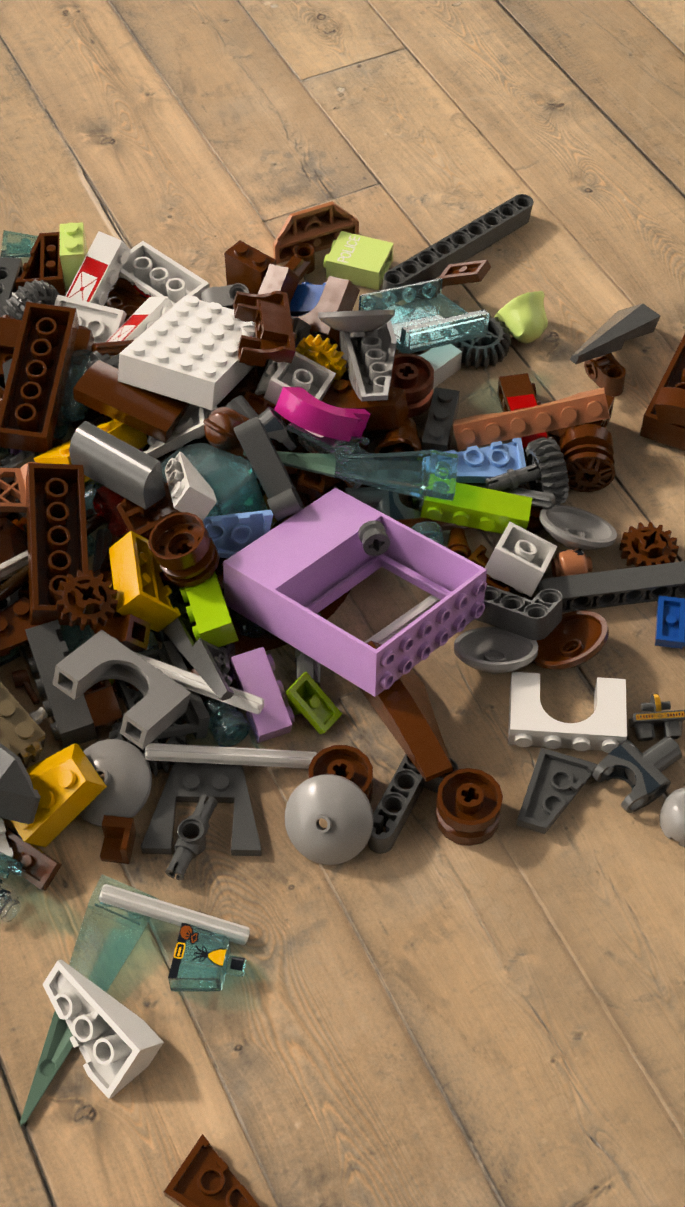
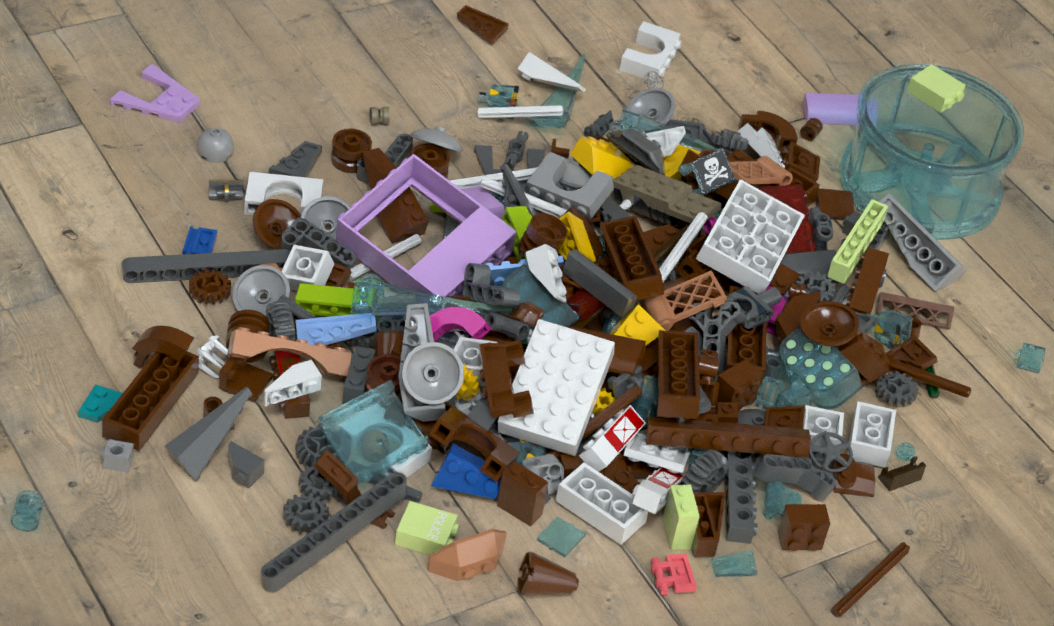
camera: 170 degrees right, 10 degrees down
reddish brown gear [55,570,118,631] -> none
reddish brown piece [284,243,315,282] -> none
dark grey wheel [358,520,390,556] -> none
dark grey pin [485,463,540,491] -> none
yellowish green piece [494,291,548,344] -> none
dark grey connector [592,737,682,813] -> none
none -> white piece [196,335,230,378]
none -> dark grey slope [228,441,265,488]
none -> white slope [264,360,322,406]
none -> dark grey gear [283,493,329,533]
none -> dark grey gear [299,464,341,502]
none -> dark tan wheel [370,107,390,125]
none -> reddish brown cone [517,552,579,594]
none -> clear light blue piece [537,516,586,557]
none -> dark grey hinge [584,110,615,136]
none -> coral plate [651,553,696,595]

